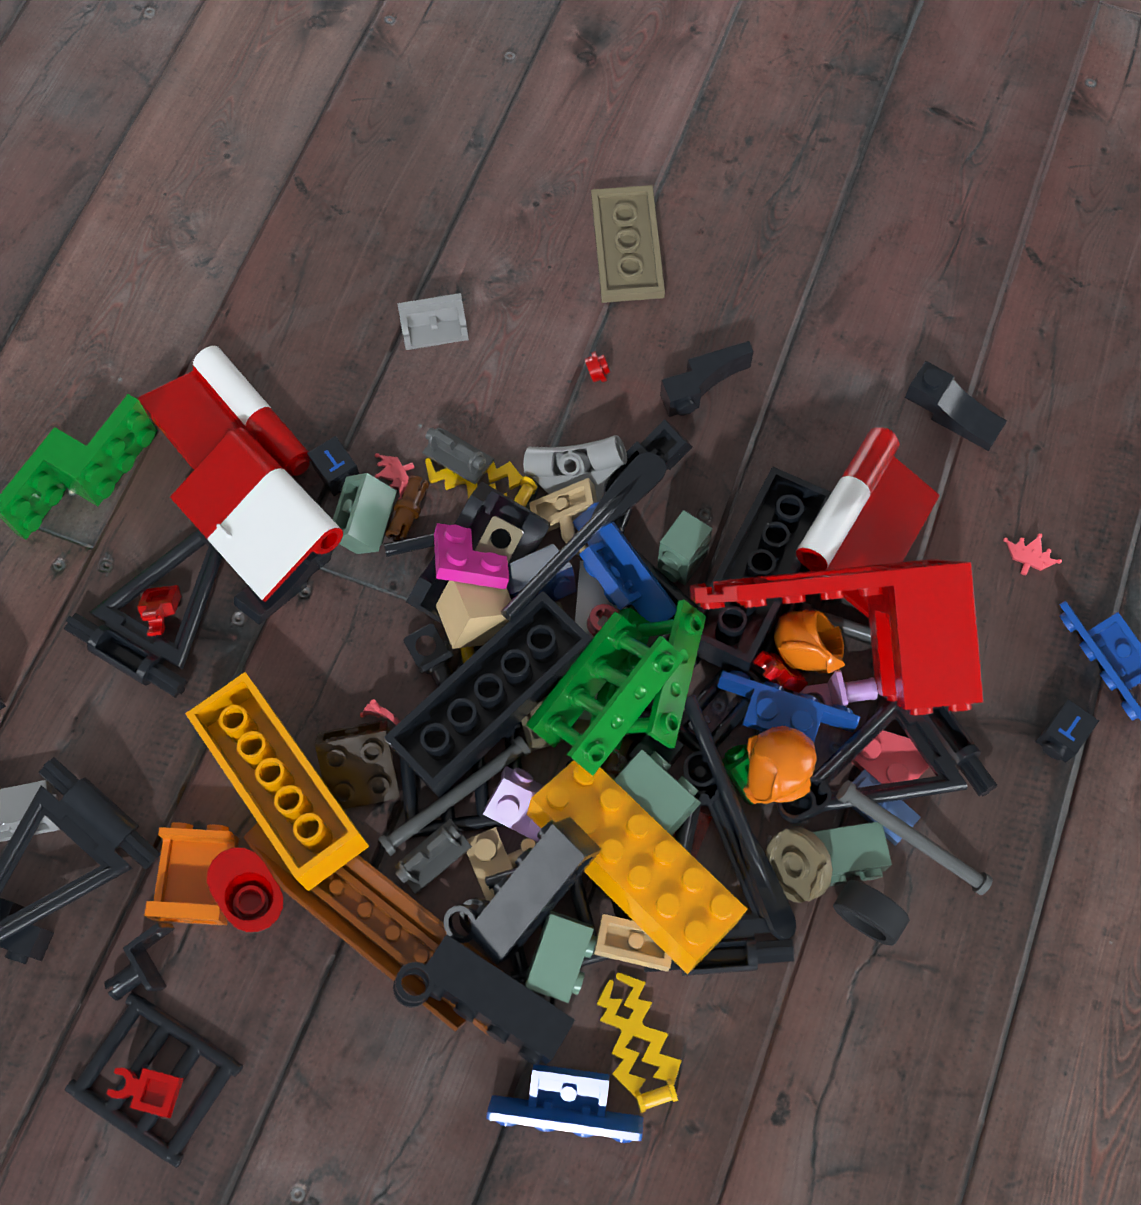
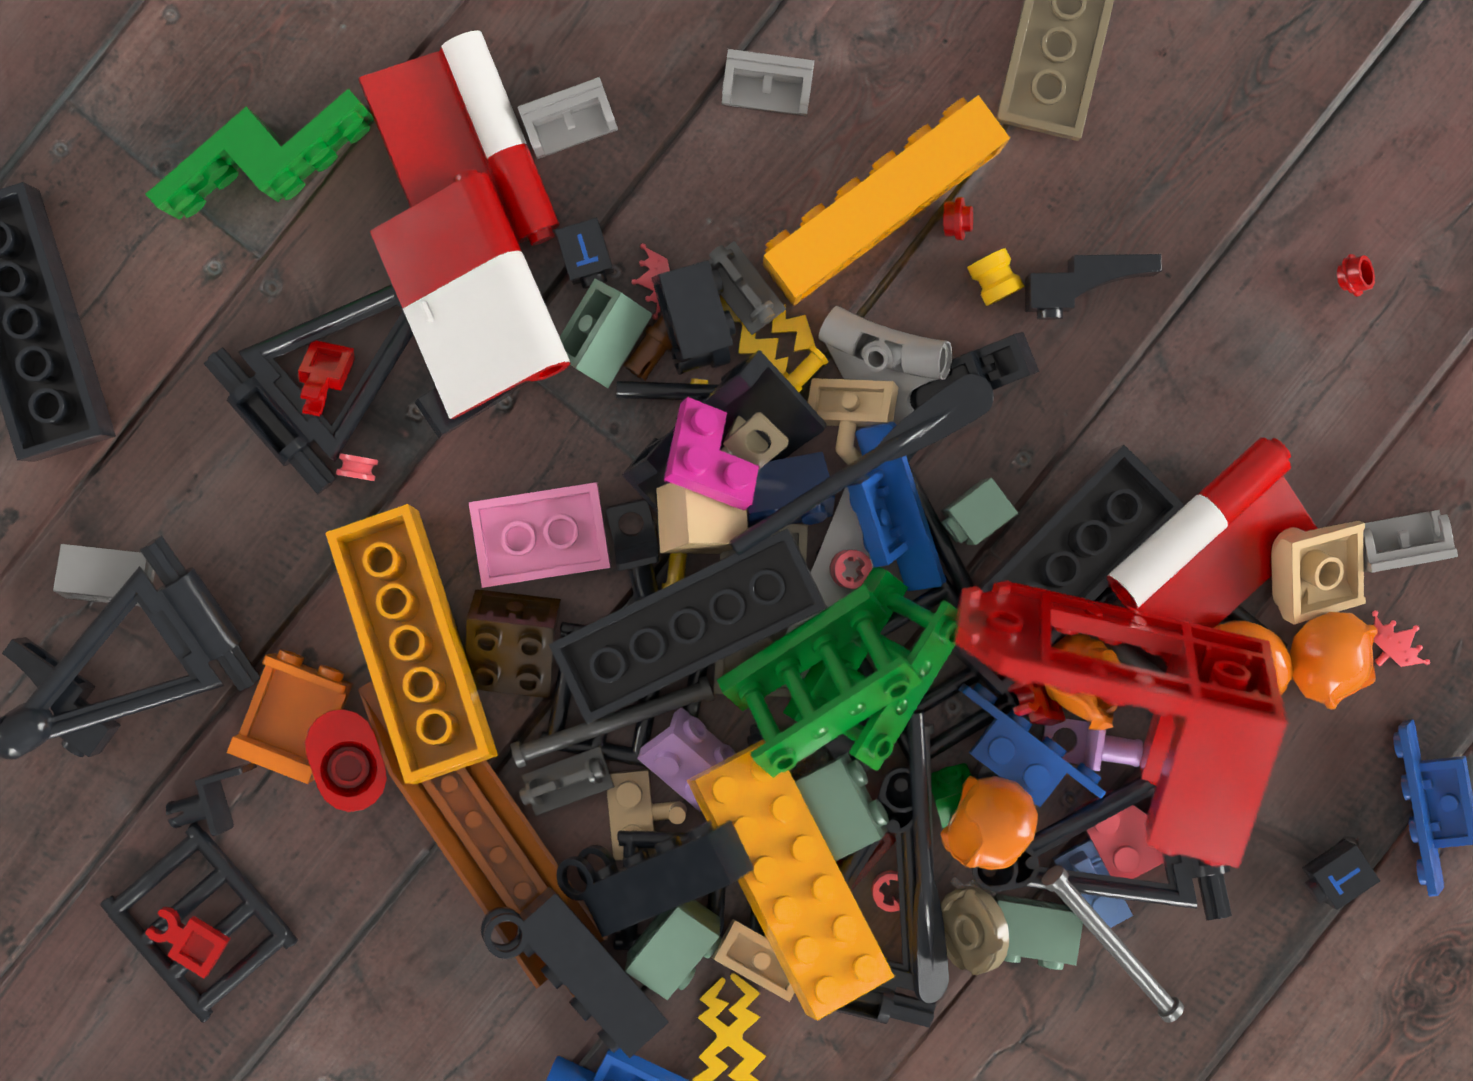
camera: 20 degrees right, 20 degrees up
coral piece [360,699,401,725] -> none
black tyre [833,880,910,946] -> none
black slope [905,361,1007,451] -> none
none -> coral bush [336,453,378,481]
none -> bright pink plate [468,482,611,588]
none -> light grey hinge [518,77,618,159]
none -> black hinge [651,260,736,375]
none -> light orange brick [763,95,1010,307]
none -> coral bush [871,870,900,912]
none -> yellow wheel [967,248,1025,306]
none -> tan slope [1271,521,1366,624]
none -> orange helmet [1289,612,1378,710]
none -> red plate [1337,254,1375,297]
none -> light grey hinge [1363,510,1458,573]

